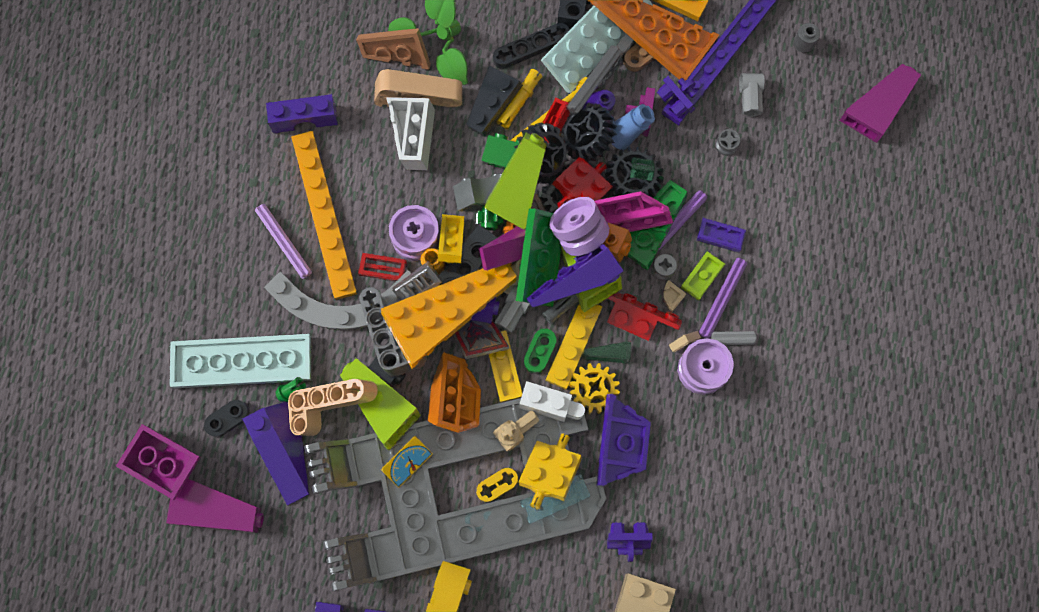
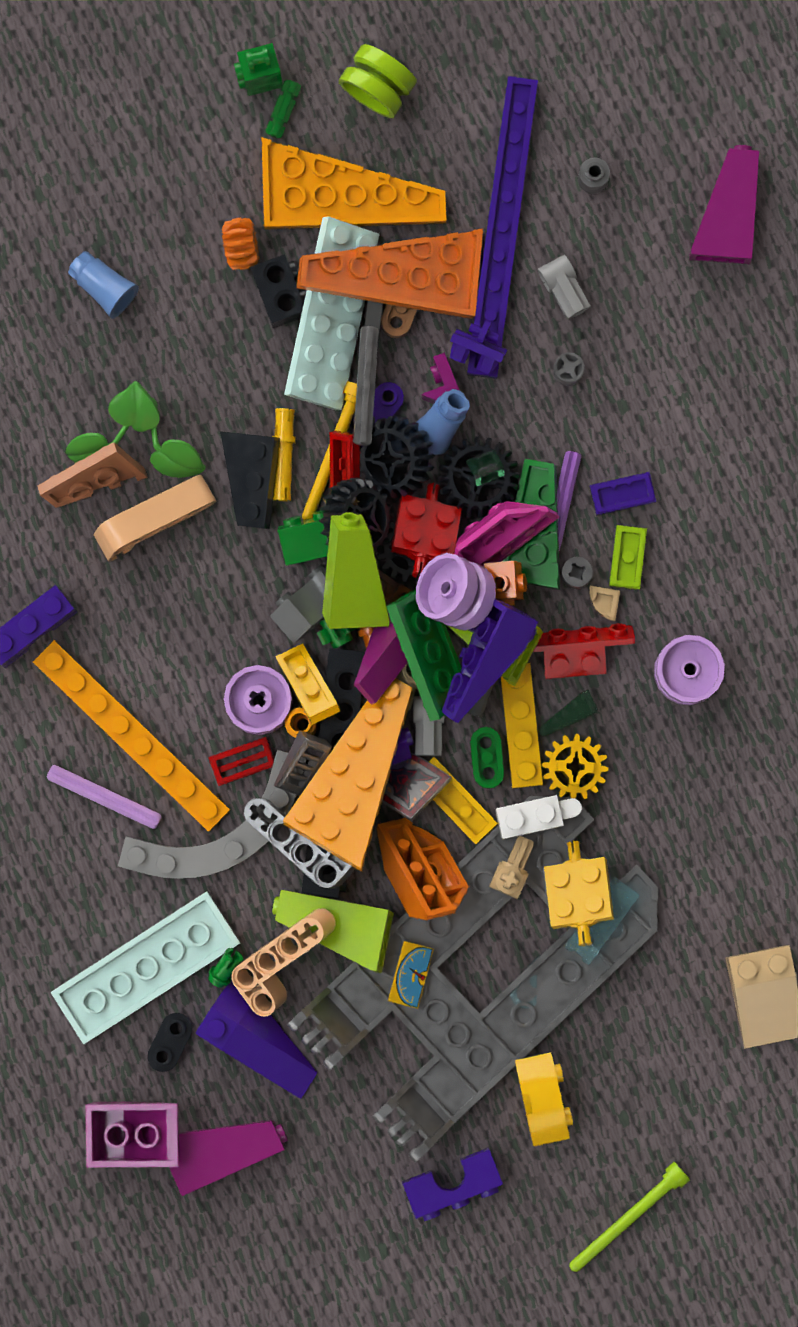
camera: 25 degrees left, 10 degrees up
white wedge [386,97,435,170] -> none
yellow beam [476,468,518,502] -> none
black beam [493,23,570,69] -> none
dark purple wing [597,394,651,486] -> none
dark purple hips [607,522,653,562] -> none
tan tile [669,331,701,352] -> none
medium lavender axle [699,258,747,339] -> none
light grey axle [711,331,756,345] -> none

